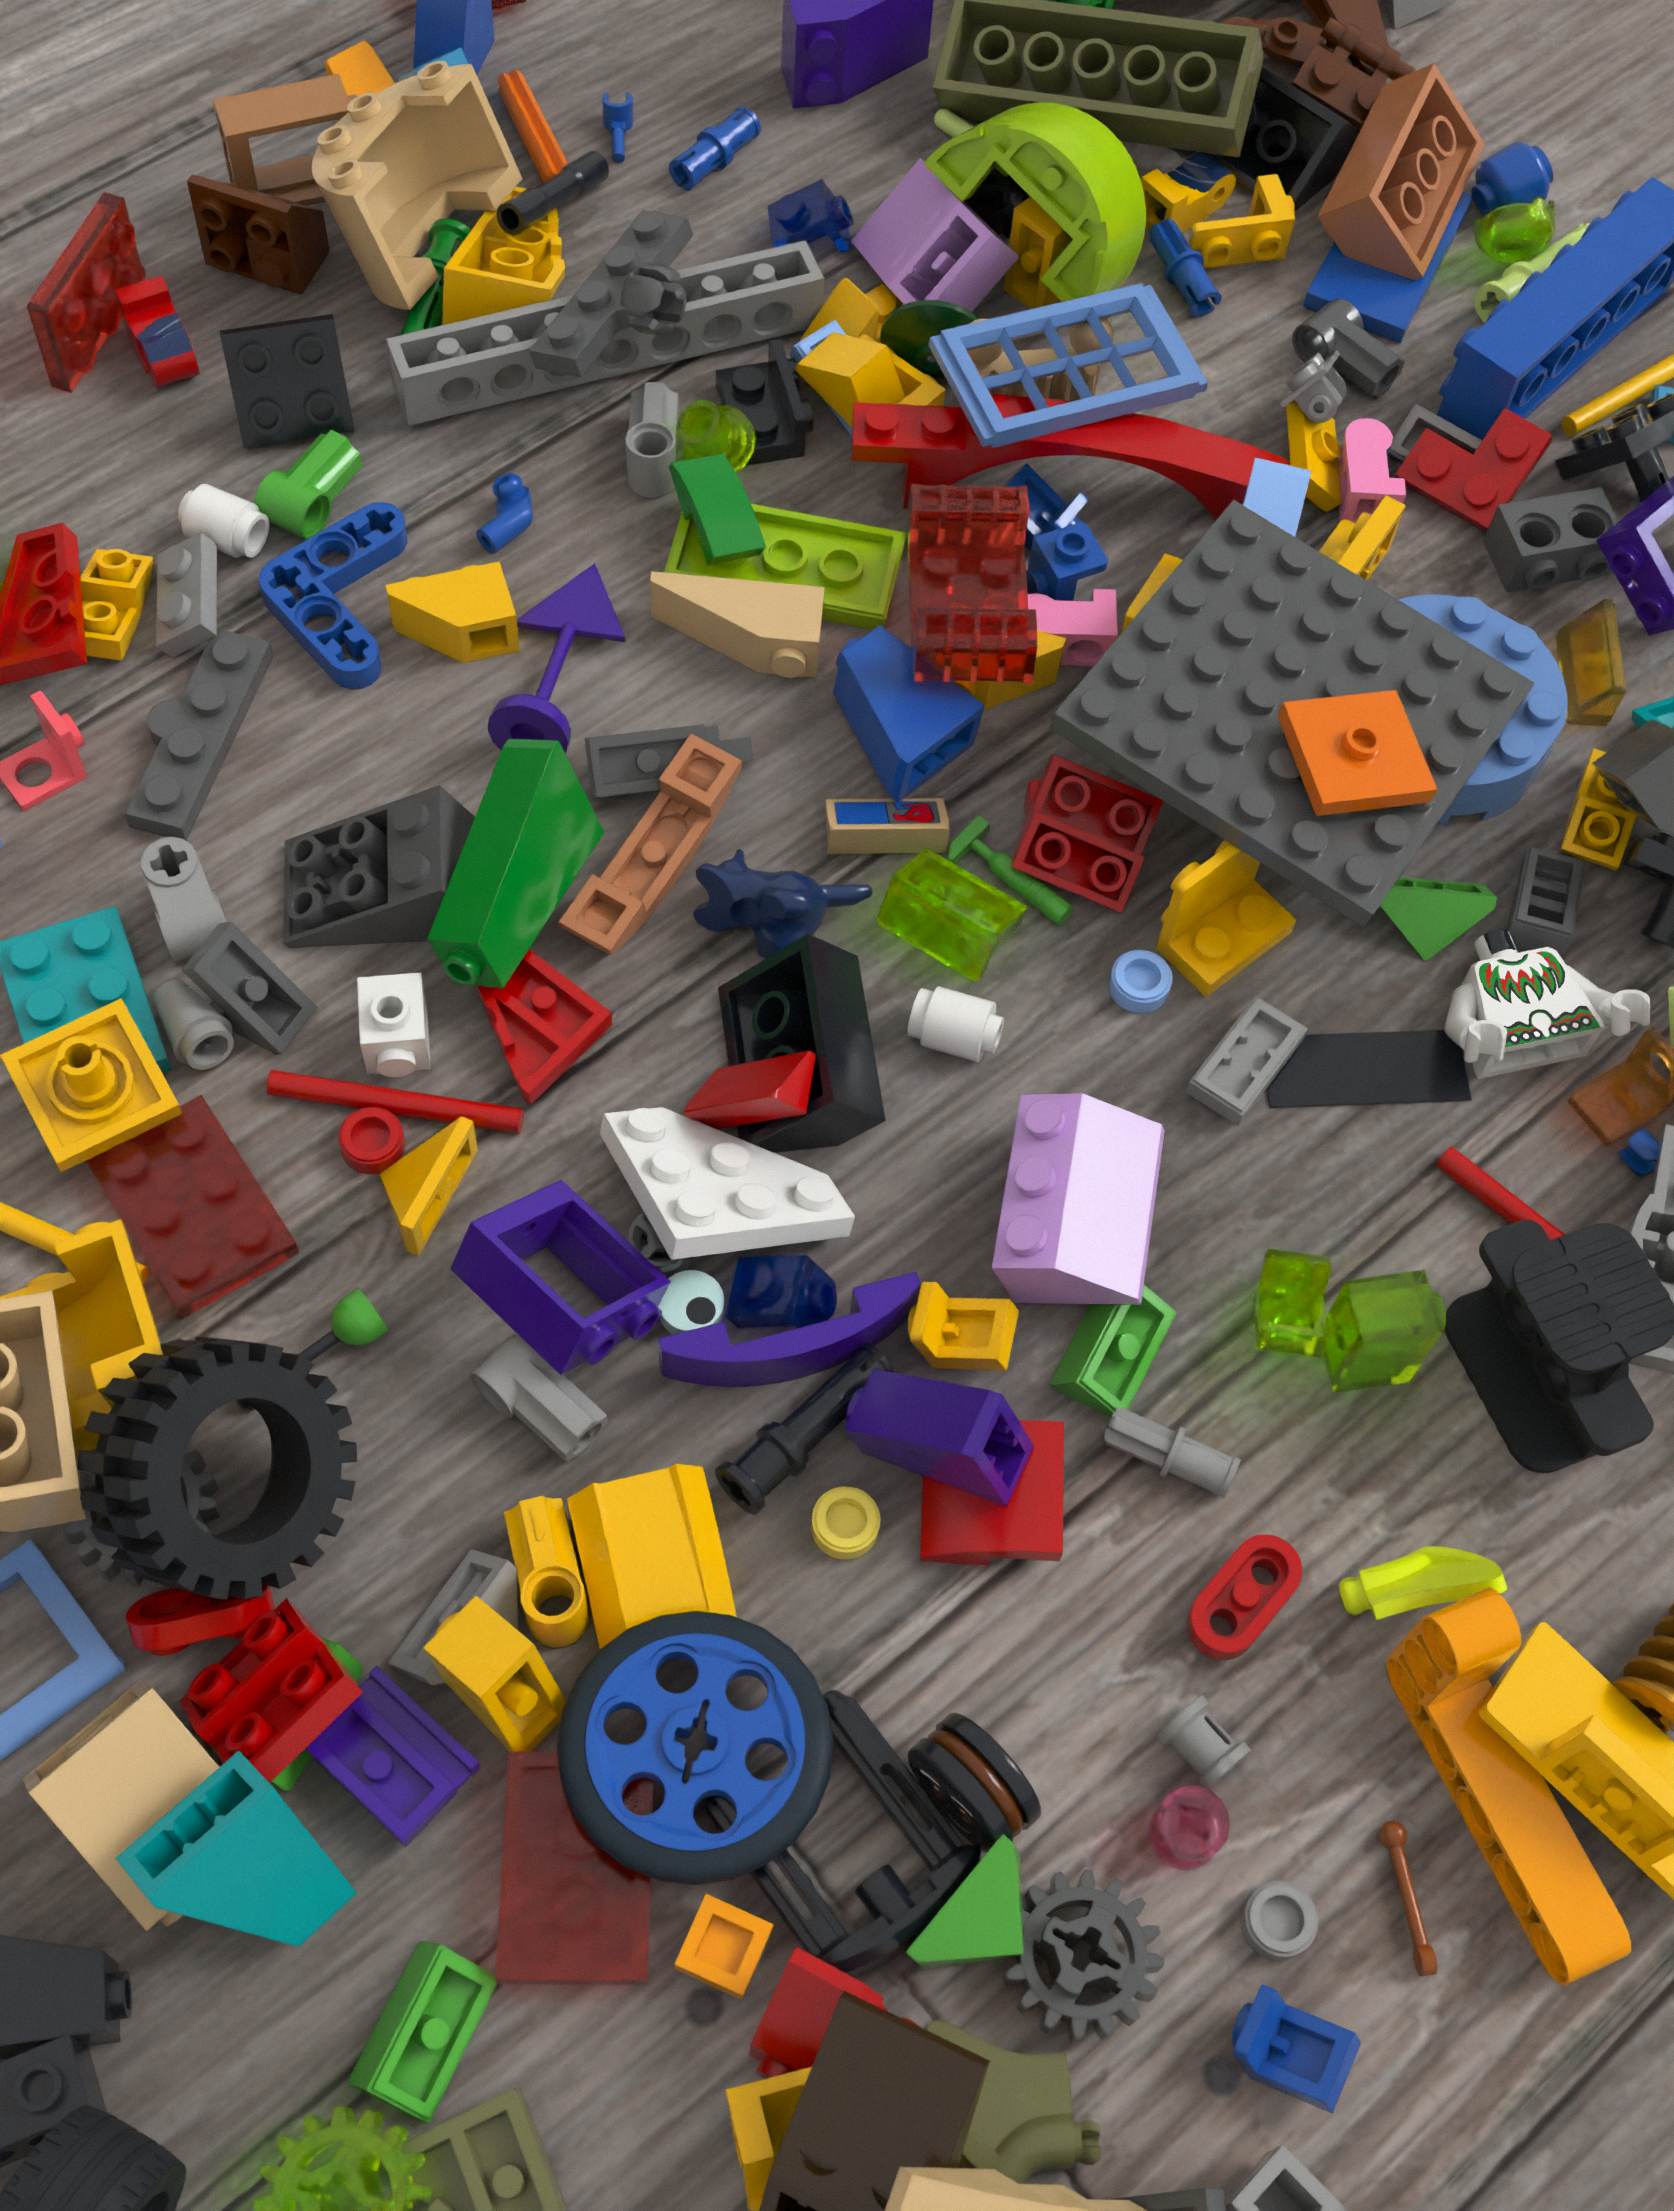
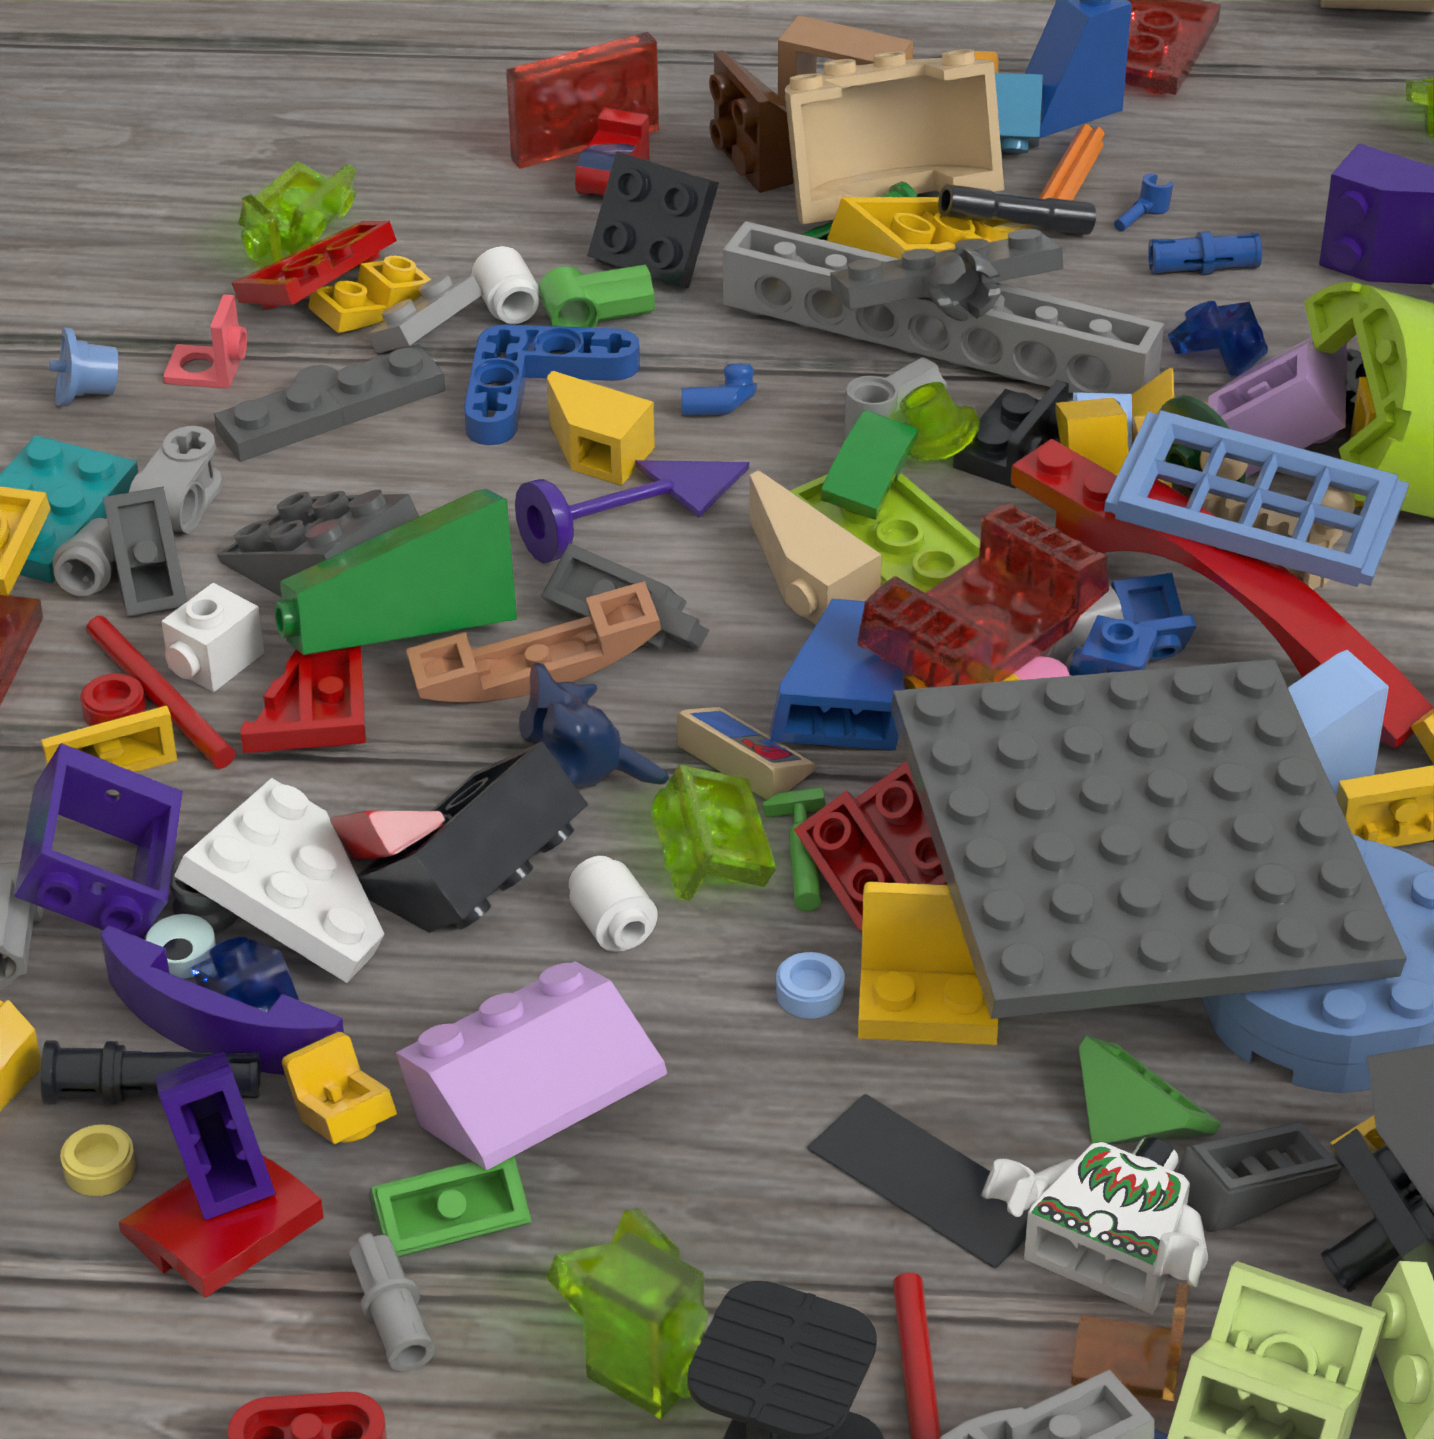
camera: 50 degrees right, 20 degrees down
light grey plate [1186,996,1308,1126] -> none
orange plate [1277,690,1438,816] -> none

